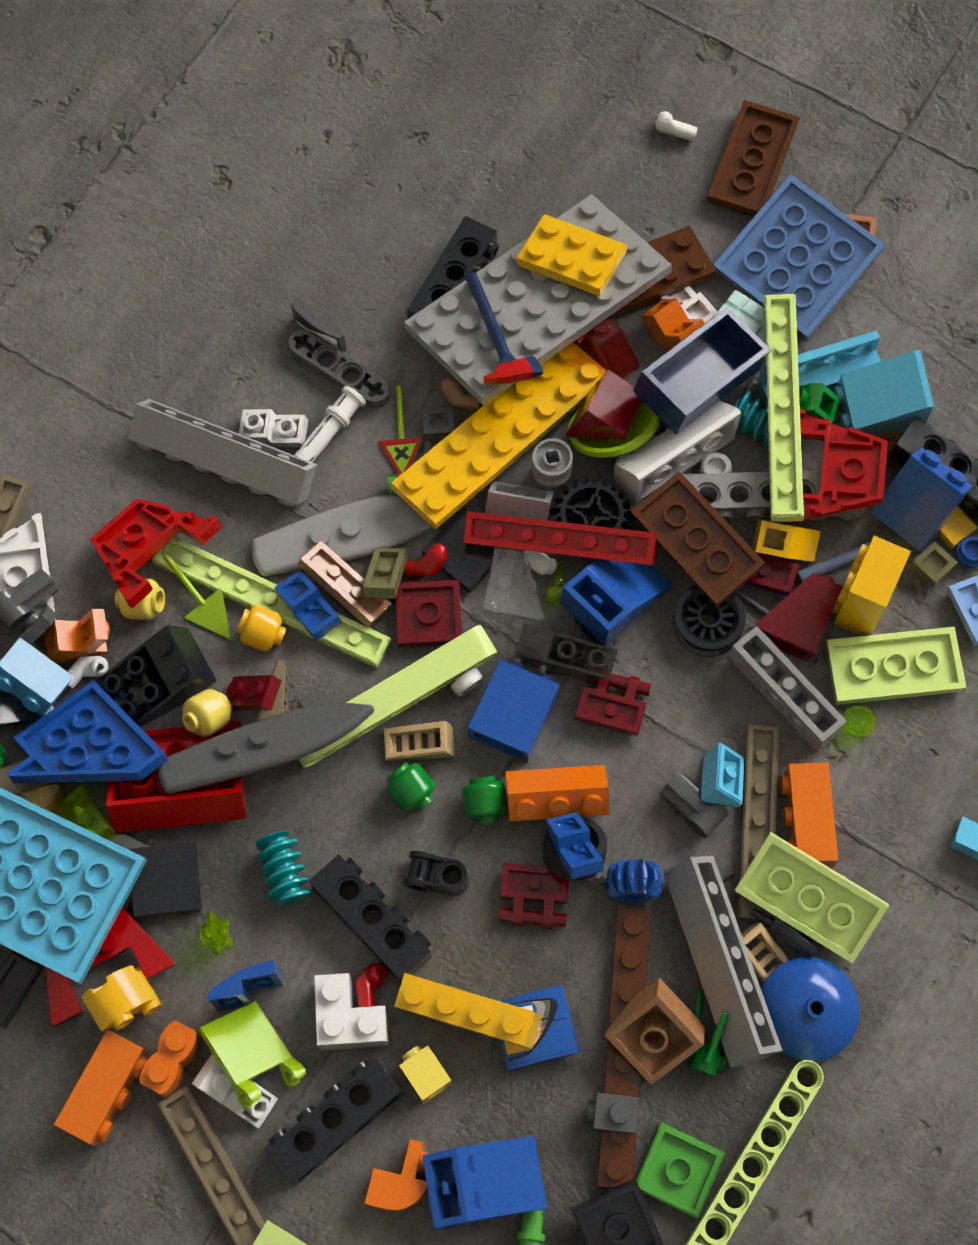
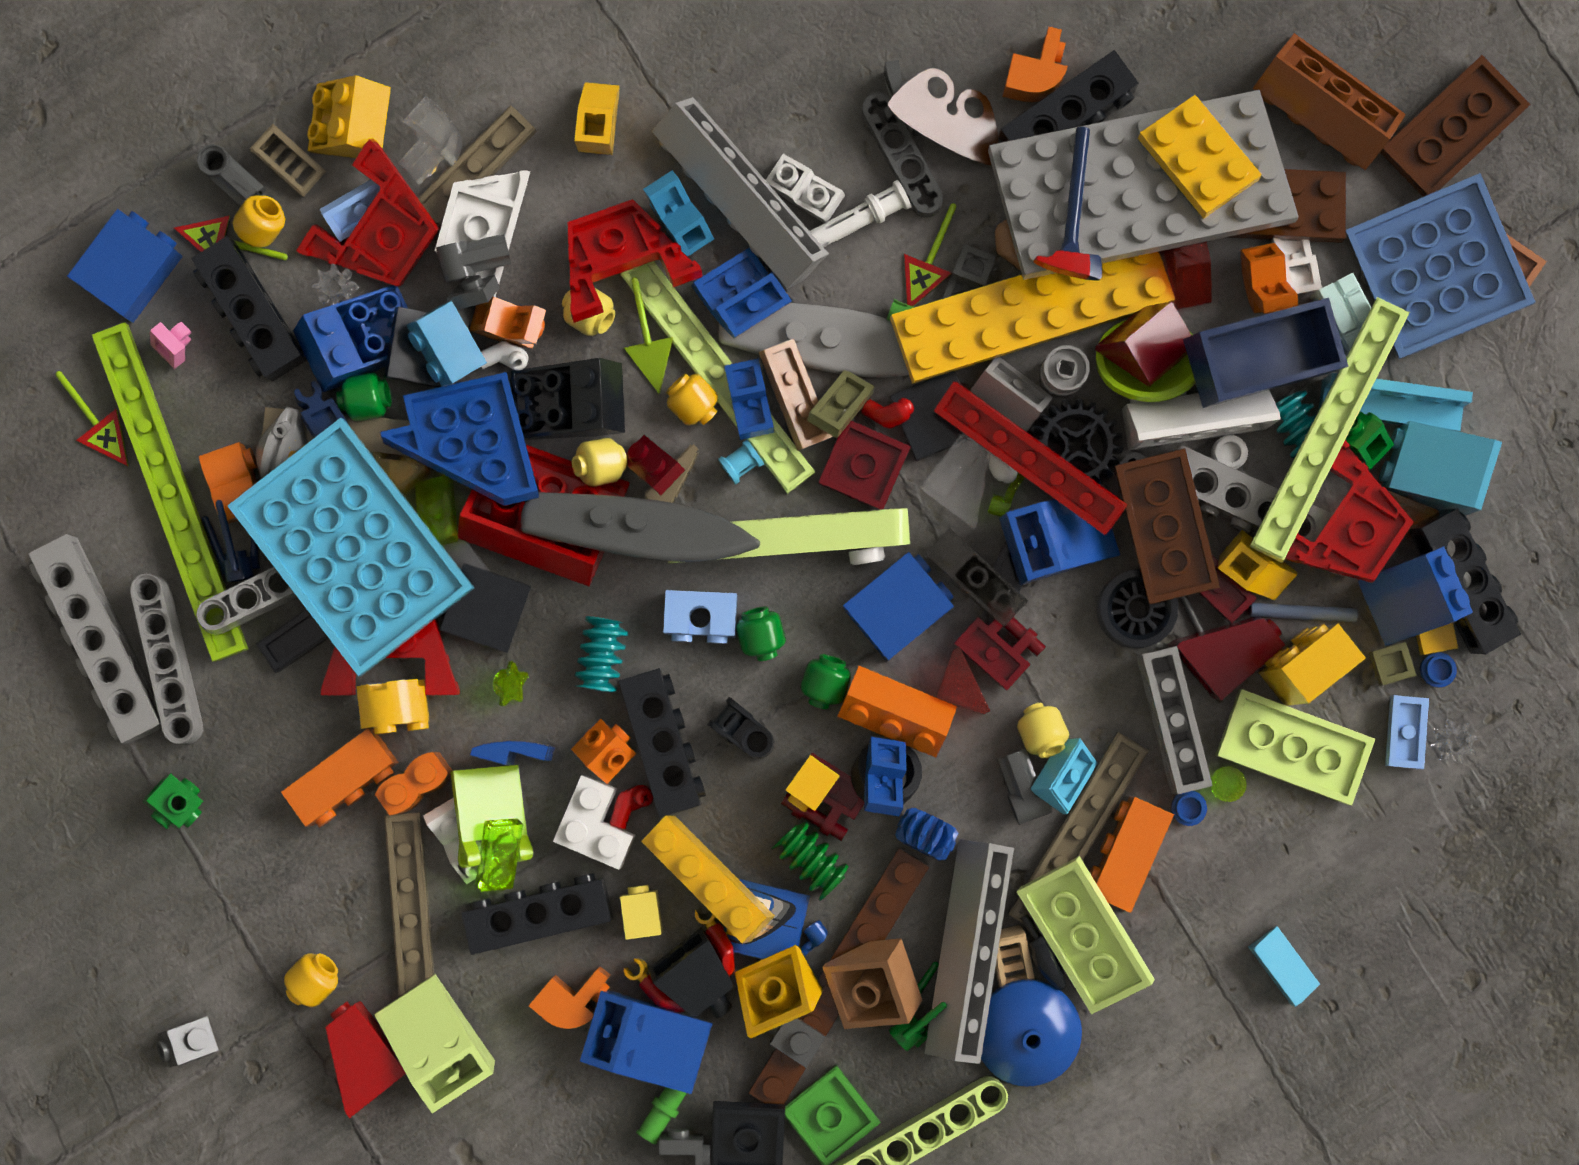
camera: 25 degrees right, 15 degrees up
tan slope [384,721,455,762] -> none
white arm [655,111,697,141] -> none
none -> clear neon green plate [475,818,523,892]
none -> orange brick [571,719,637,784]
none -> yellow slope [574,82,620,155]
none -> black torso [624,910,735,1018]
none -> dark azure brick [643,170,714,257]
none -> light blue brick [663,590,737,644]
none -> blue slope [691,247,792,338]
none -> medium azure bush [718,440,764,485]
none -> yellow slope [735,945,823,1038]
none -> green piece [771,821,849,901]
none -> yellow brick [786,755,840,813]
none -> blue hand [800,920,828,957]
none -> piece [888,68,999,166]
none -> clear red slope [935,647,990,715]
none -> orange brick [1002,27,1068,102]
none -> light yellow head [1017,703,1069,758]
none -> blue plate [1171,791,1207,826]
none -> dark orange slope [1253,33,1406,170]

